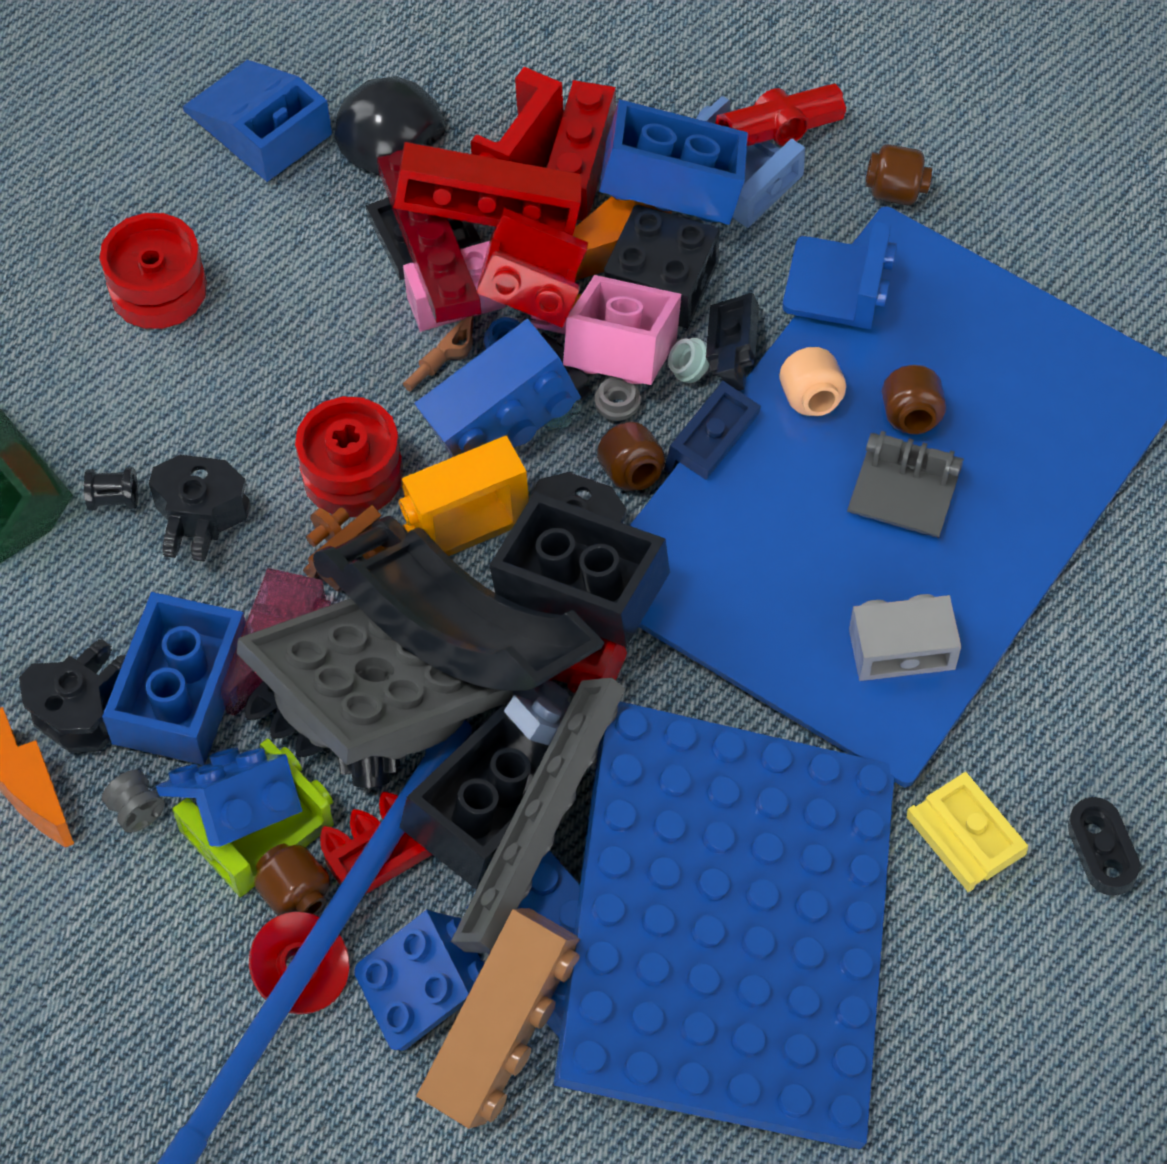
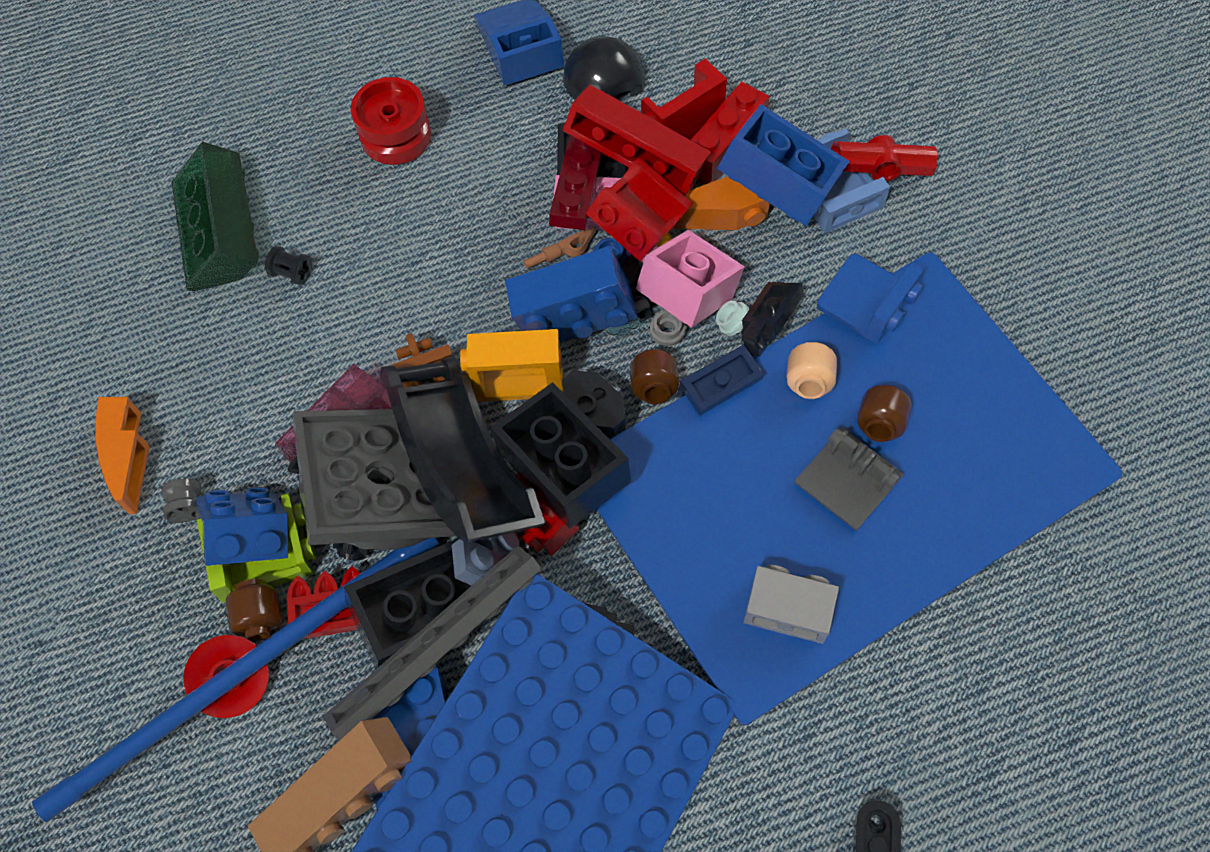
camera: 25 degrees right, 5 degrees up
black hinge [19,639,126,753] -> none
blue brick [102,592,249,765] -> none
black hinge [149,454,251,562] -> none
red wheel [295,396,403,518] -> none
blue bracket [354,910,485,1051] -> none
black bracket [604,205,720,329] -> none
reddish brown head [865,144,932,206] -> none
light yellow plate [906,772,1028,893] -> none

